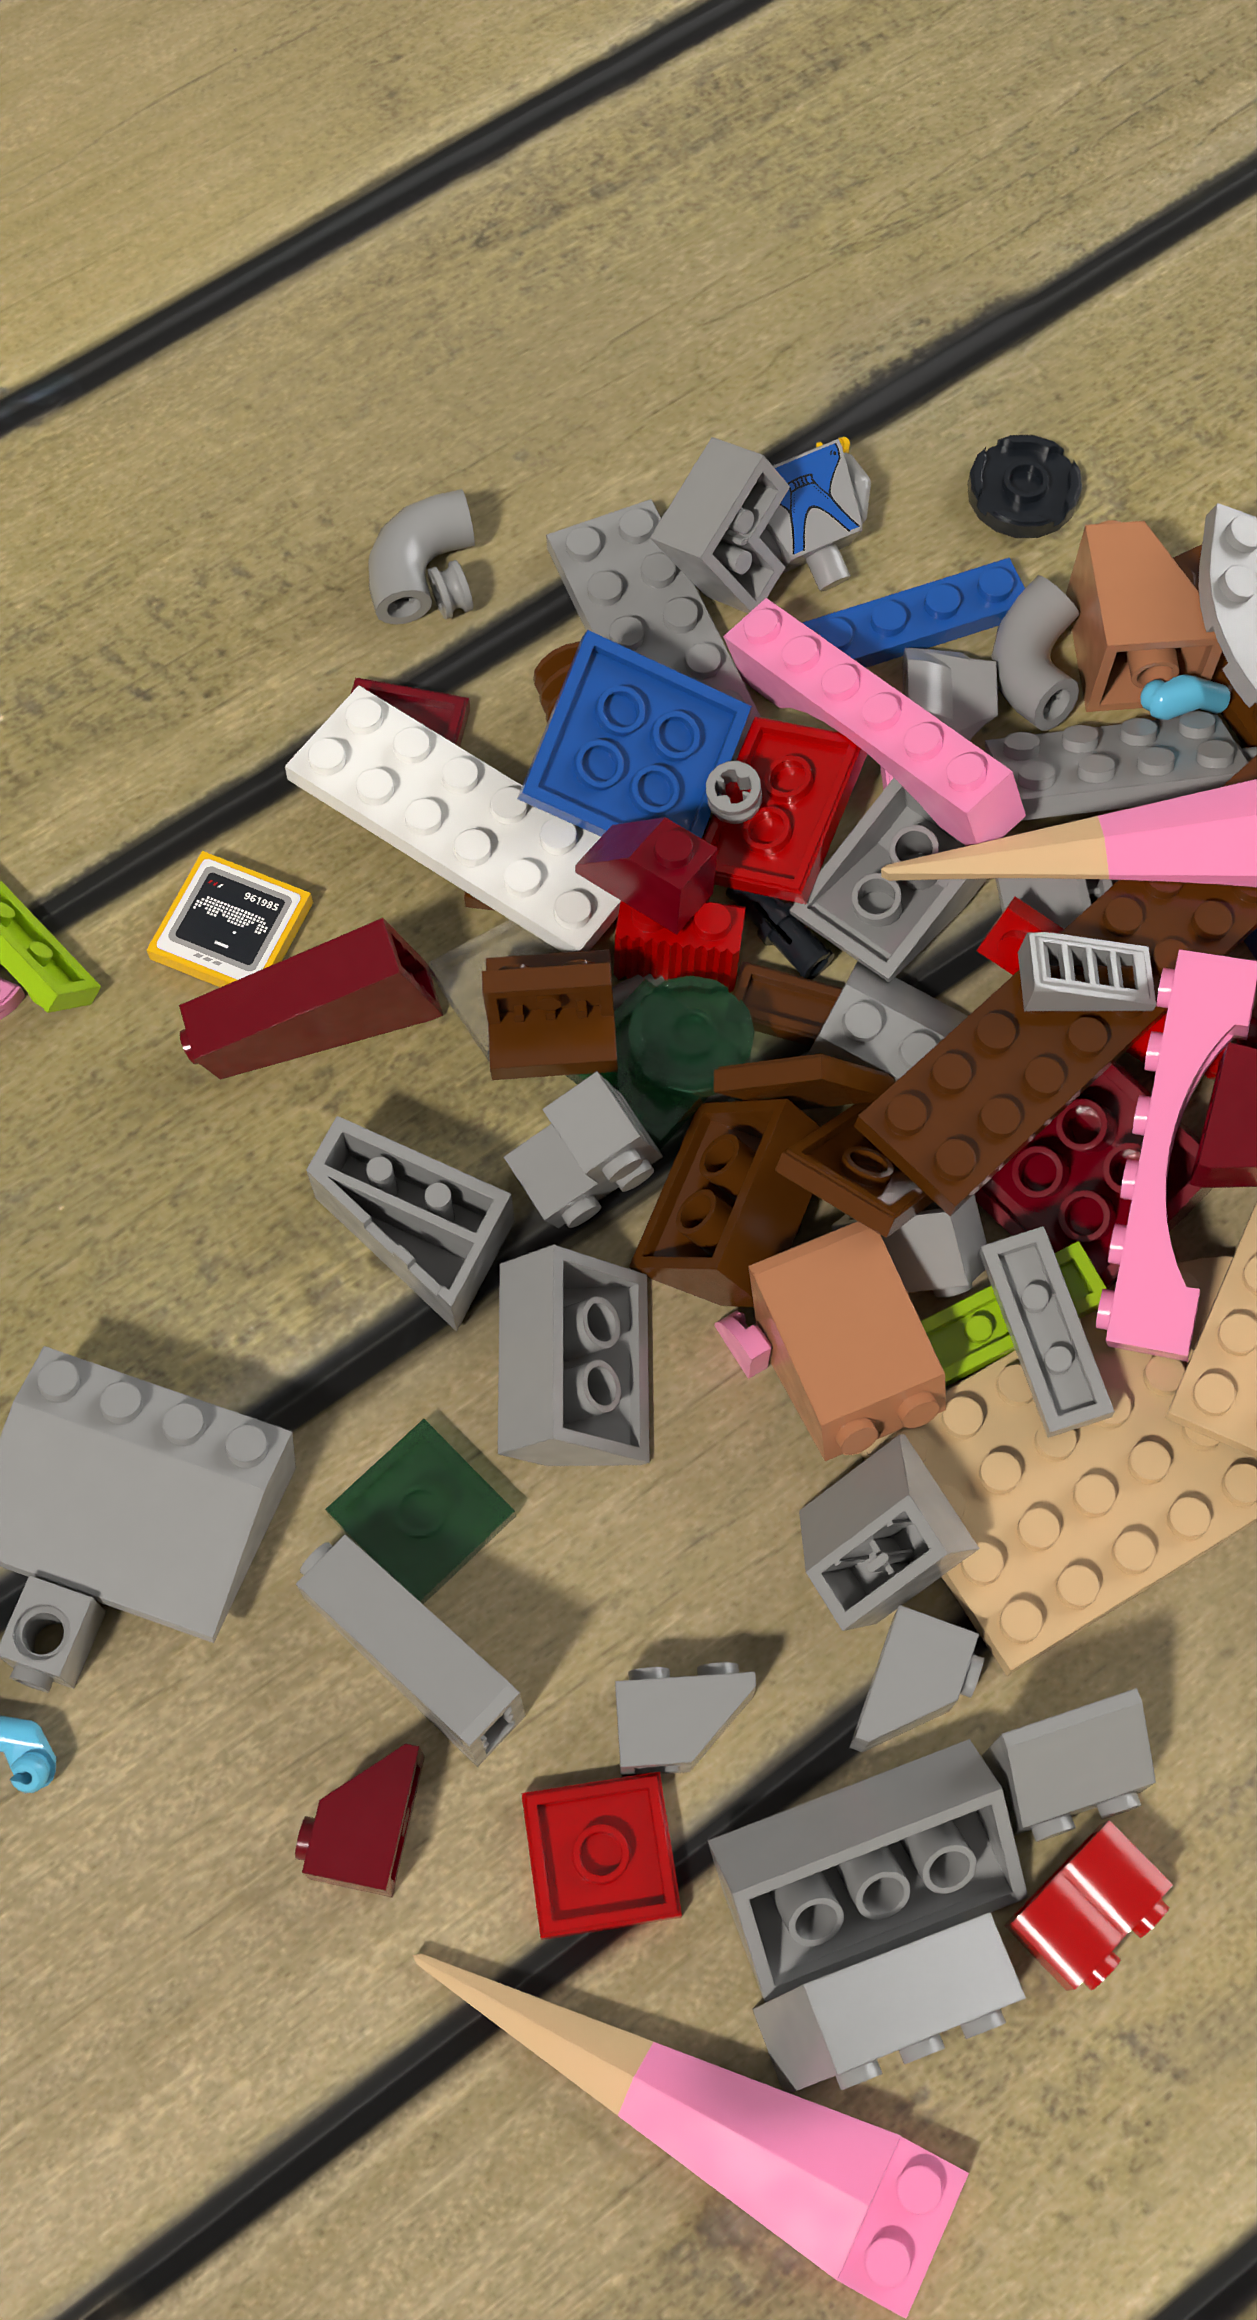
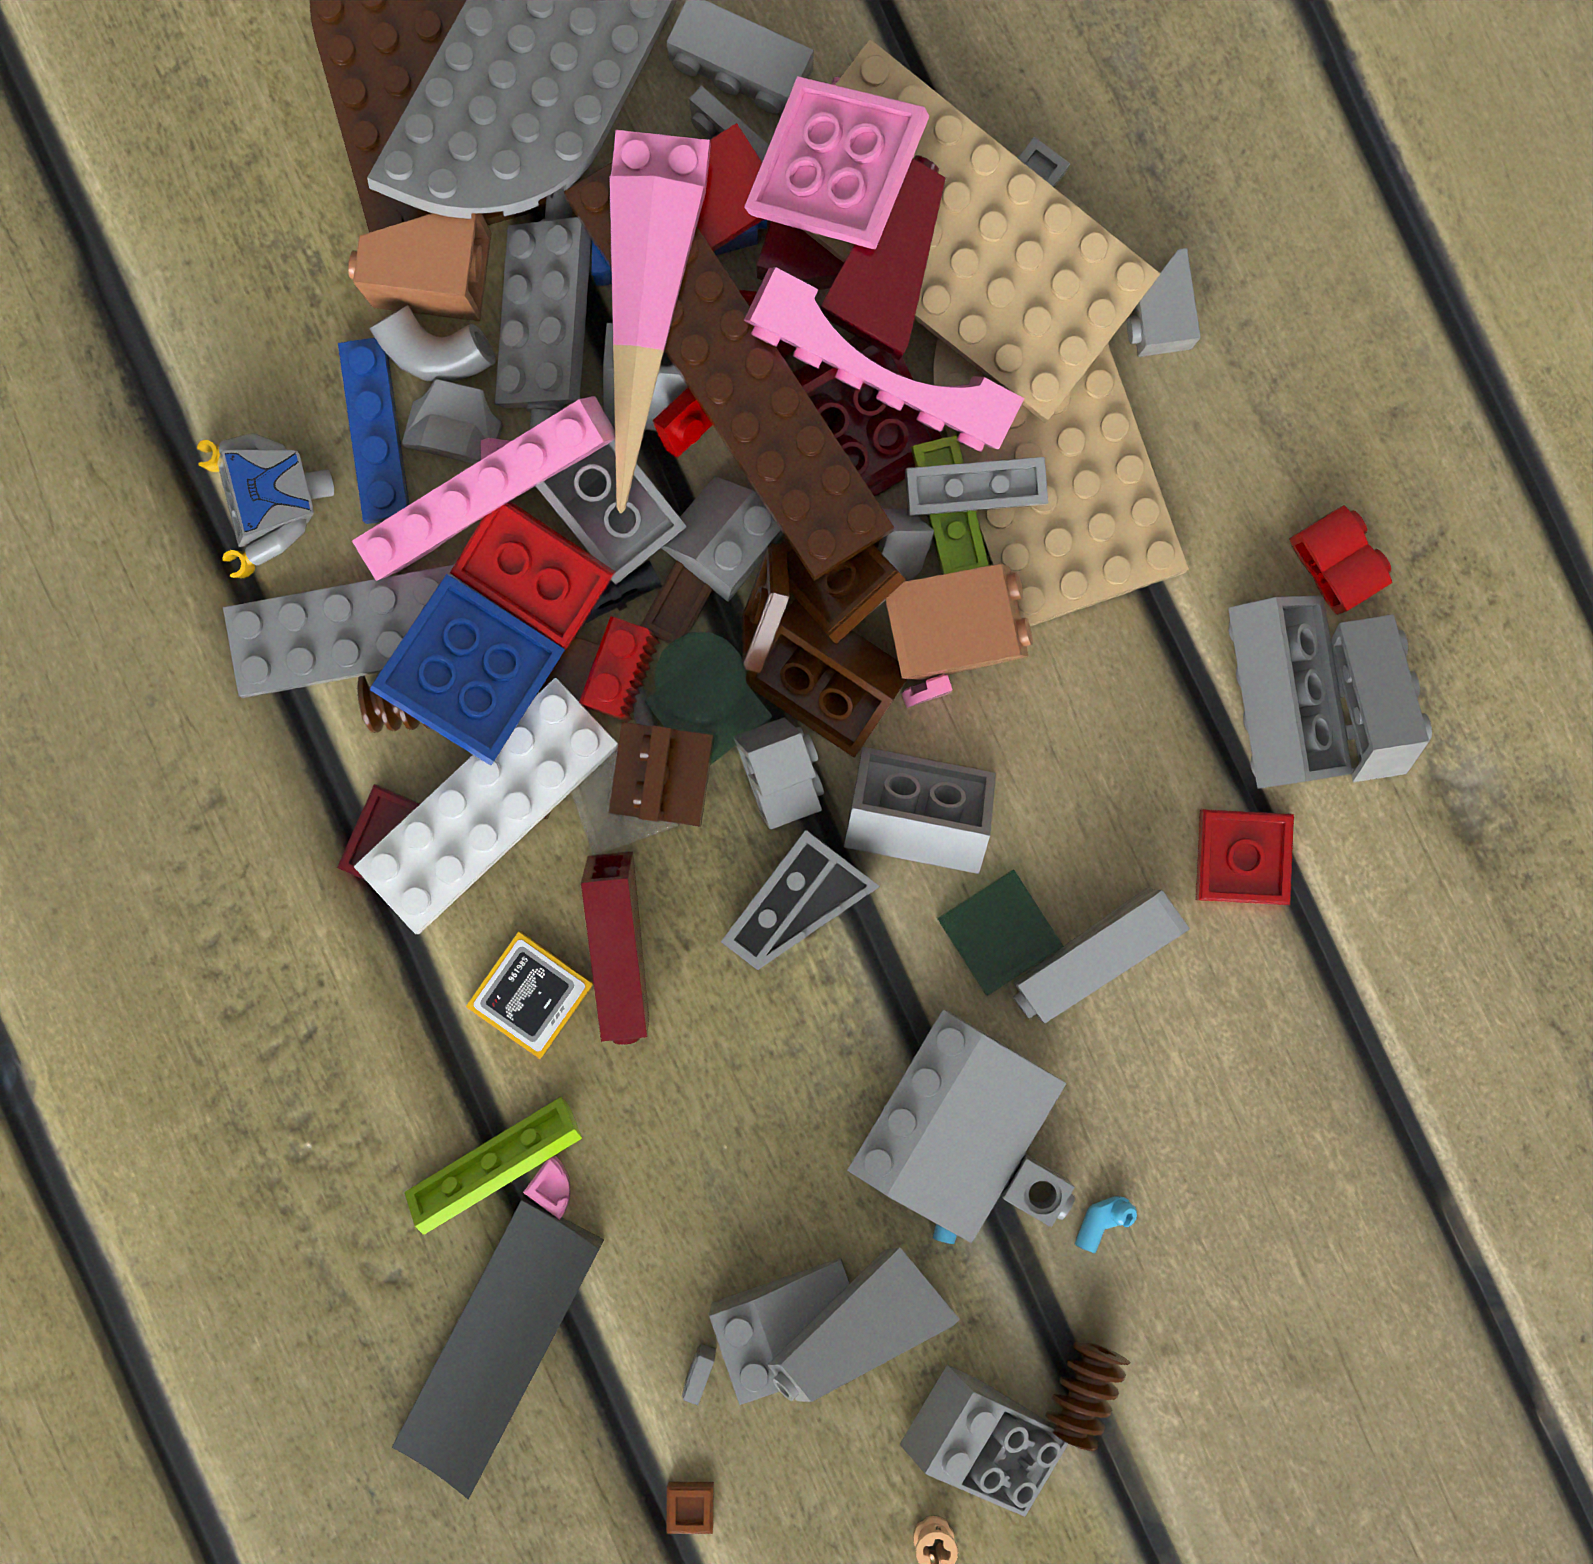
camera: 80 degrees left, 20 degrees up
dark red slope [295,1744,425,1897] -> none
light grey cylinder [368,489,475,625] -> none
bright pink plate [413,1954,969,2319] -> none
light grey bush [428,560,473,619] -> none
dark red slope [575,817,718,935] -> none
light grey slope [615,1662,756,1777] -> none
light grey brick [650,437,790,614] -> none
light grey bush [706,761,762,824] -> none
light grey slope [799,1434,979,1631] -> none
light grey slope [849,1605,984,1752] -> none
black tile [967,435,1082,538] -> none
light grey slope [982,1688,1156,1842] -> none
light grey slope [1018,932,1156,1011] -> none
medium azure arm [1140,674,1230,720] -> none

